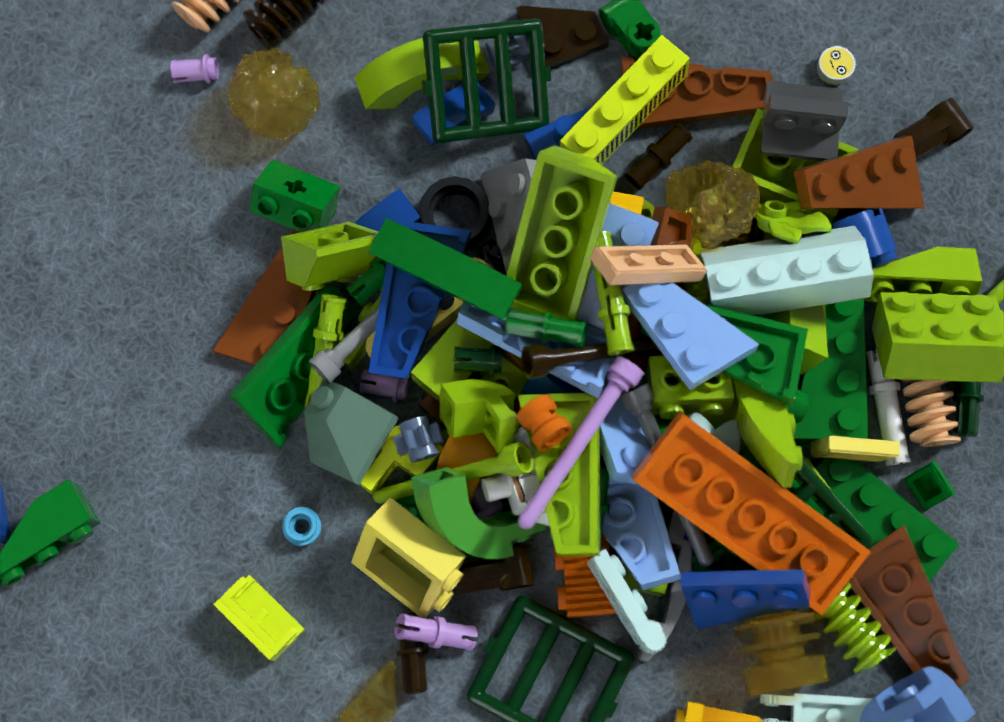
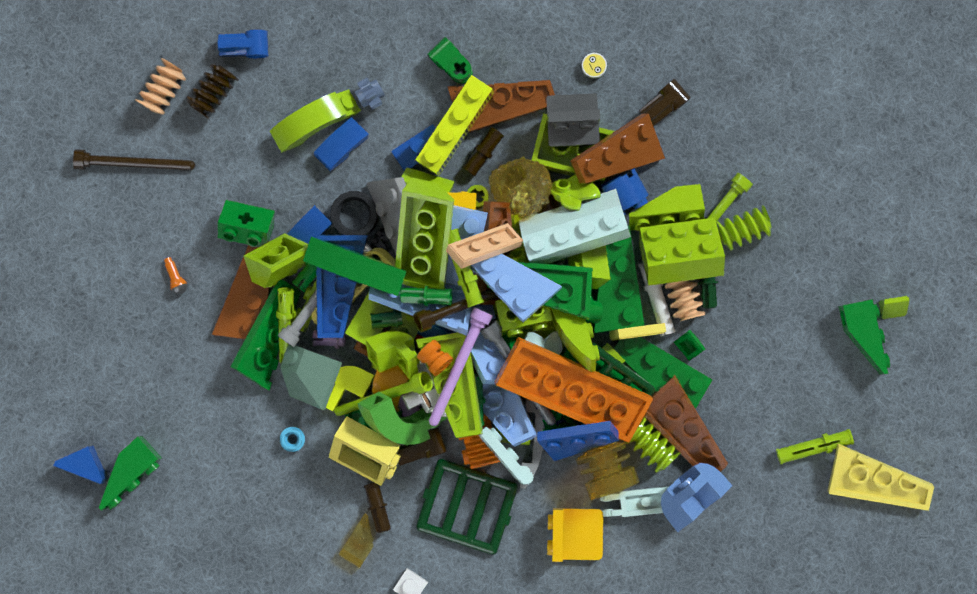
camera: 10 degrees left, 10 degrees up
lavender pin [171,54,219,84] -> none
neon yellow hinge [213,575,305,661] -> none
clear yellow hair [228,47,320,141] -> none
sand blue gear [393,416,444,463] -> none
lavender pin [395,613,478,651] -> none
dark green bar [422,19,551,144] -> none
dark brown wing [516,6,609,69] -> none
none -> dark brown piece [73,149,195,170]
none -> orange piece [164,257,187,294]

